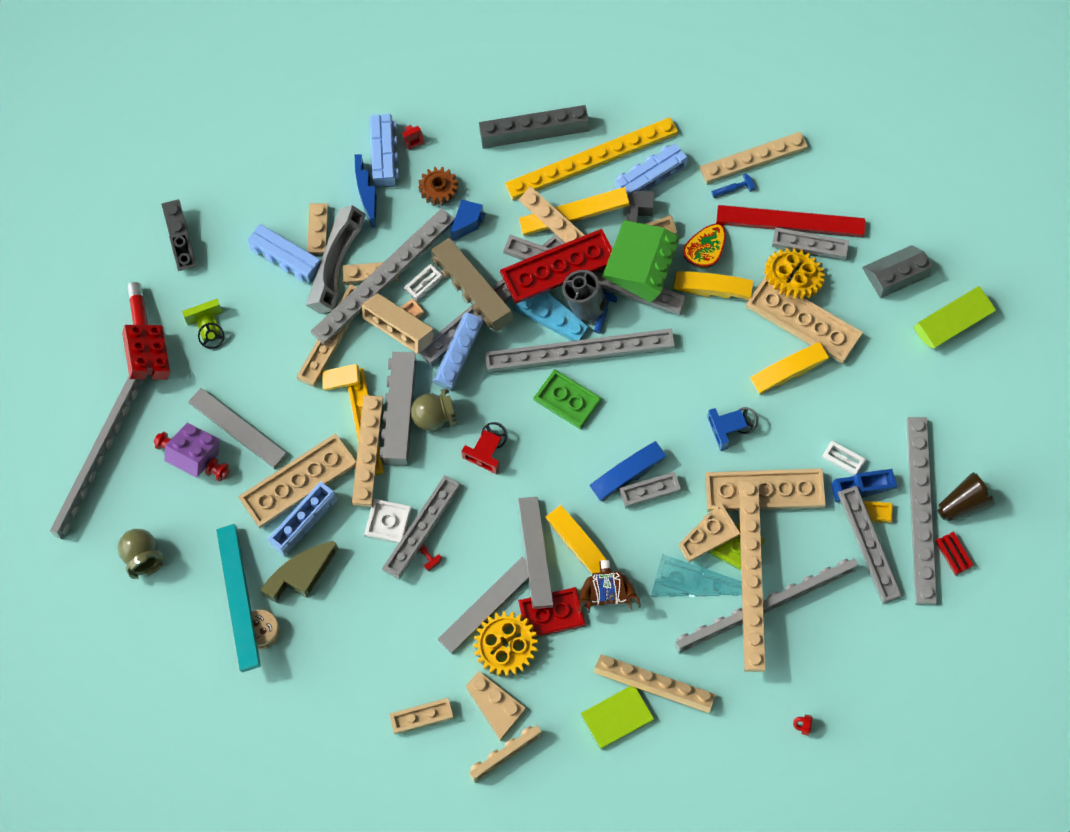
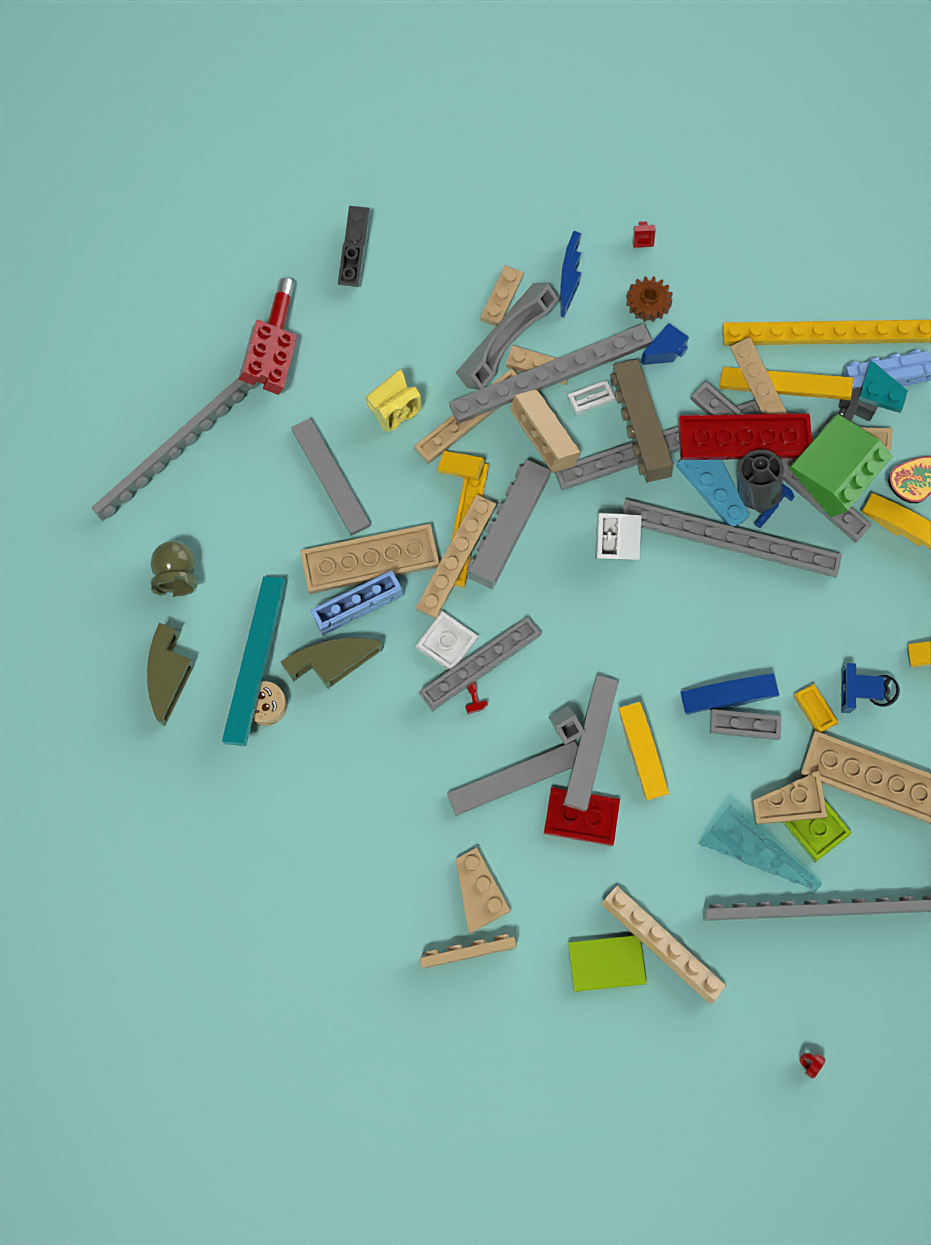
camera: 20 degrees right, 5 degrees up
medium lavender brick [154,422,230,482] -> none
lime piece [182,299,225,349] -> none
light blue brick [248,224,321,283] -> none
light blue brick [370,114,399,187] -> none
tan plate [389,698,454,735] -> none
light nougat tile [401,299,425,319] -> none
olive tile [411,388,458,431] -> none
light blue brick [432,312,484,390] -> none
red piece [461,422,508,474] -> none
yellow gear [473,611,539,677] -> none
dark grey brick [479,105,589,149] -> none
bright green tile [533,369,602,430] -> none
reddish brown torso [578,560,641,613] -> none
tan plate [739,481,765,672] -> none
none -> olive slope [147,623,195,726]
none -> light yellow piece [365,369,422,432]
none -> light grey brick [548,706,585,745]
none -> white slope [595,513,642,560]
none -> yellow tile [793,684,839,733]
none -> teal wing [858,361,908,413]

